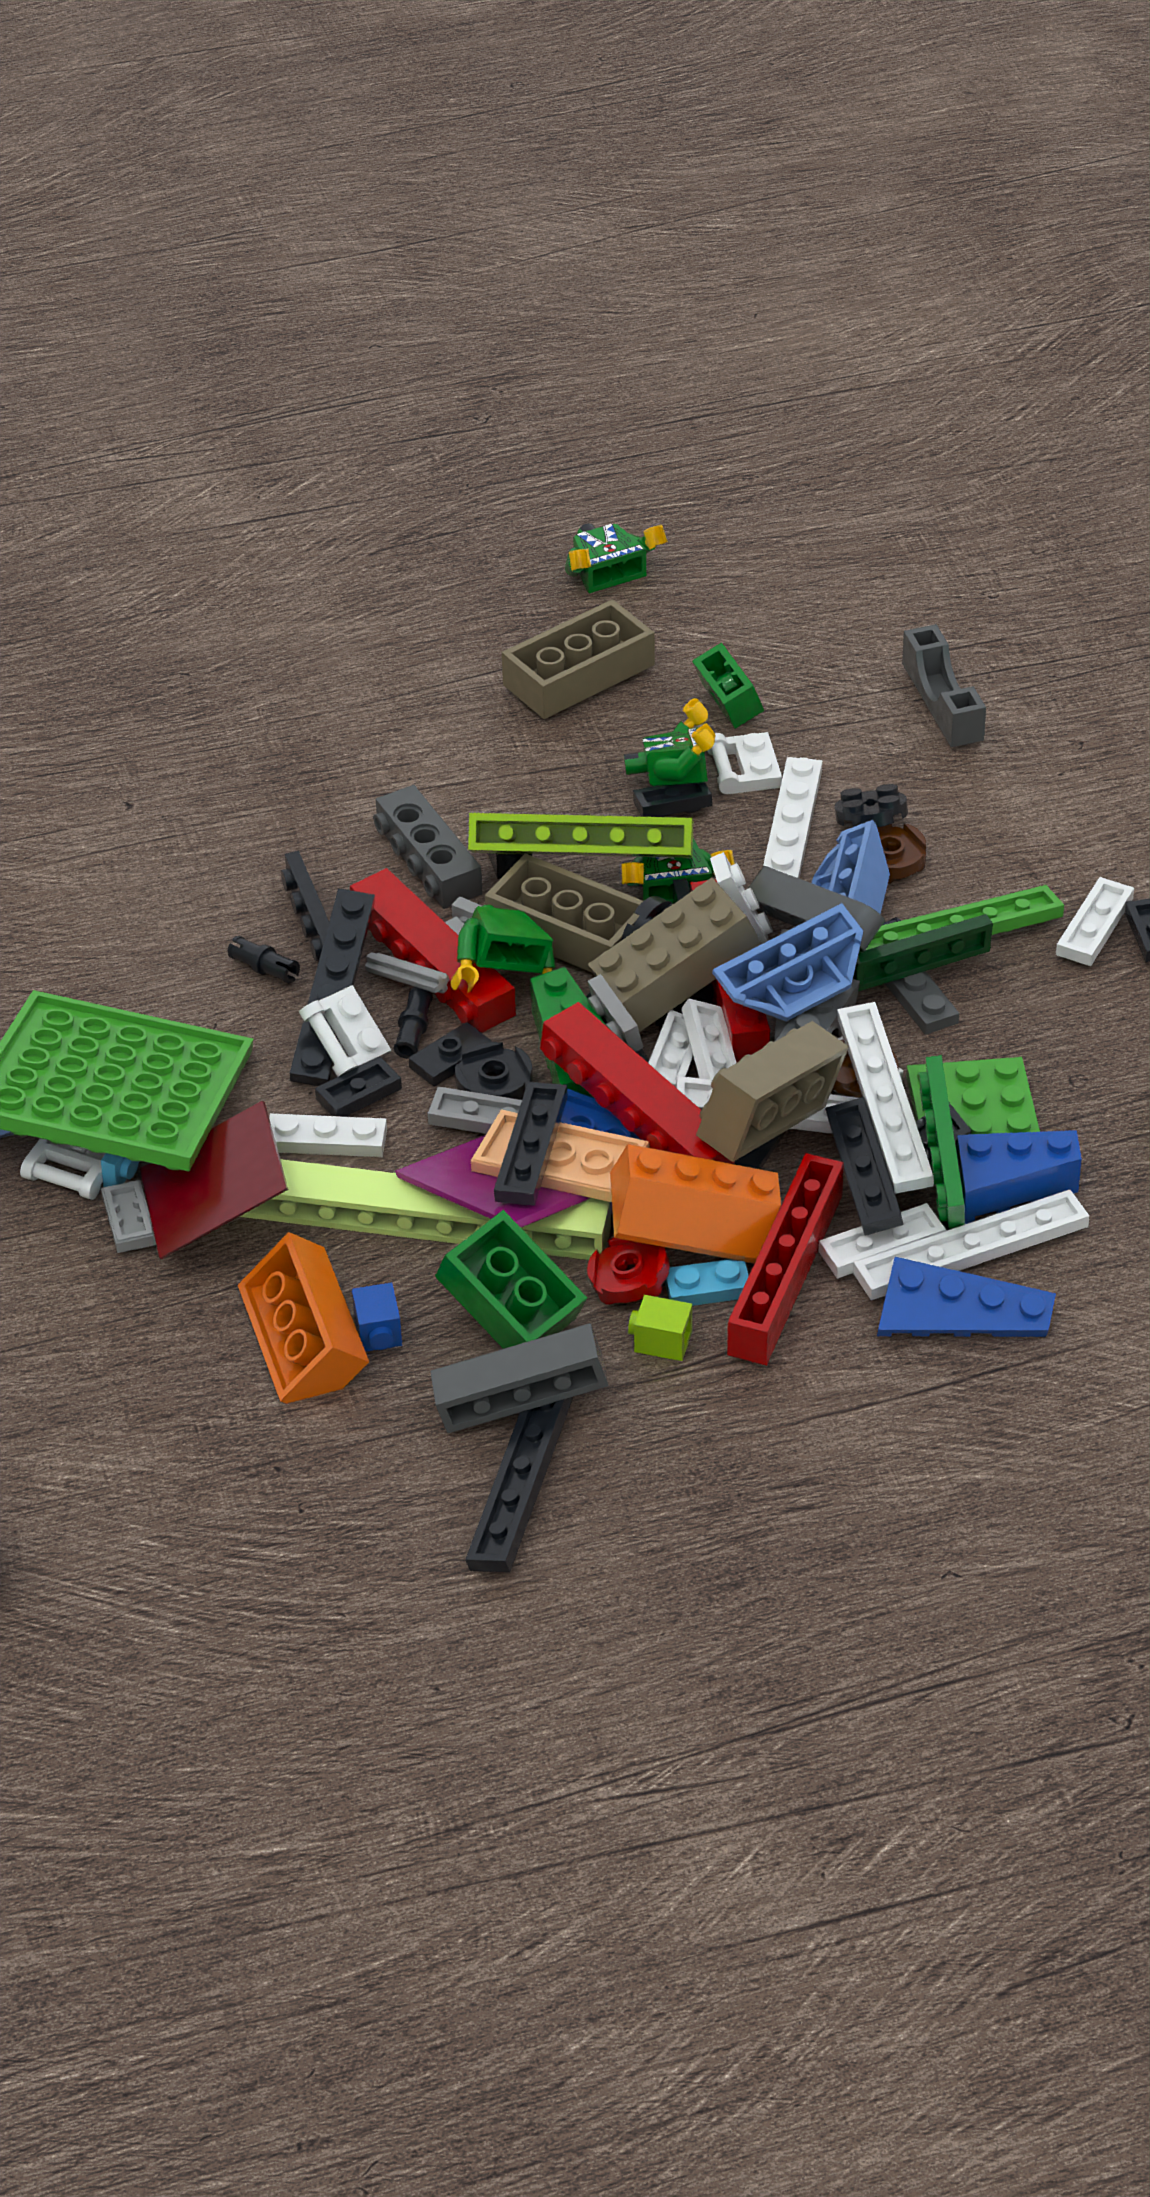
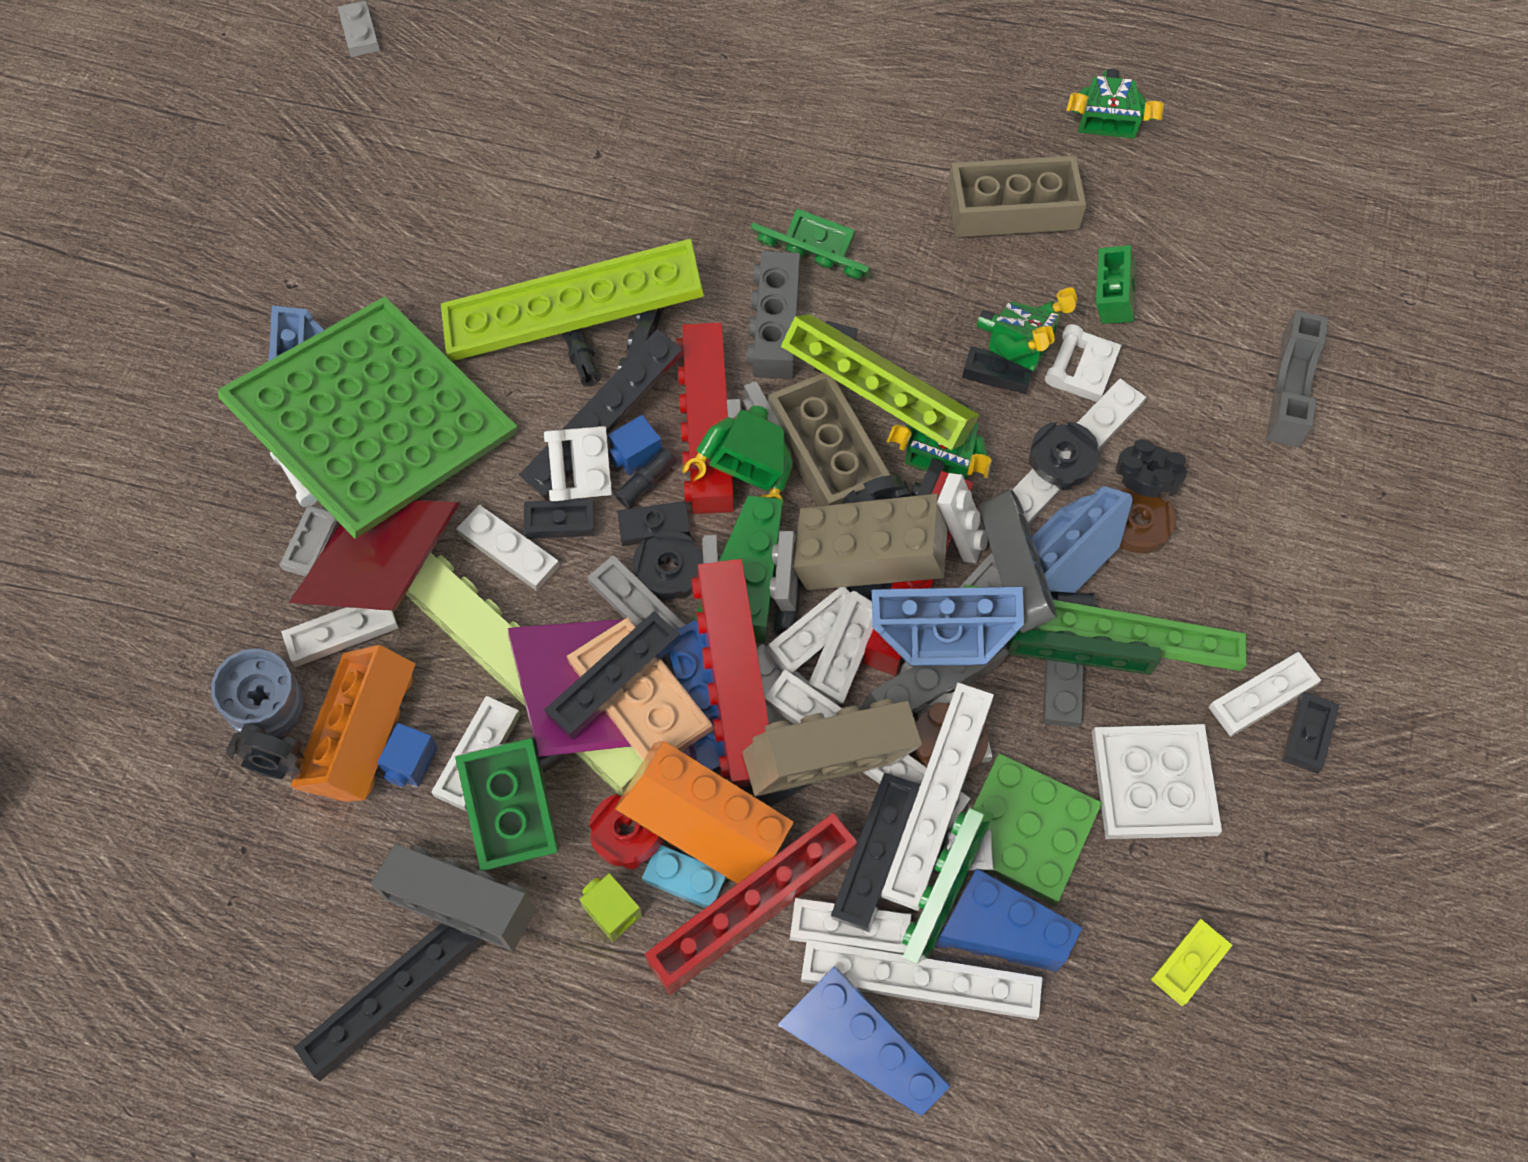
camera: 30 degrees right, 20 degrees up
light grey axle [365,952,449,993] -> none
none -> sand blue wheel [211,648,304,738]
none -> black plate [226,724,306,780]
none -> white plate [281,607,399,667]
none -> white plate [431,696,520,812]
none -> lime plate [441,239,704,362]
none -> blue brick [608,415,662,476]
none -> light grey tile [702,535,718,563]
none -> green bracket [750,209,873,280]
none -> black plate [1028,422,1100,490]
none -> white plate [1092,724,1222,839]

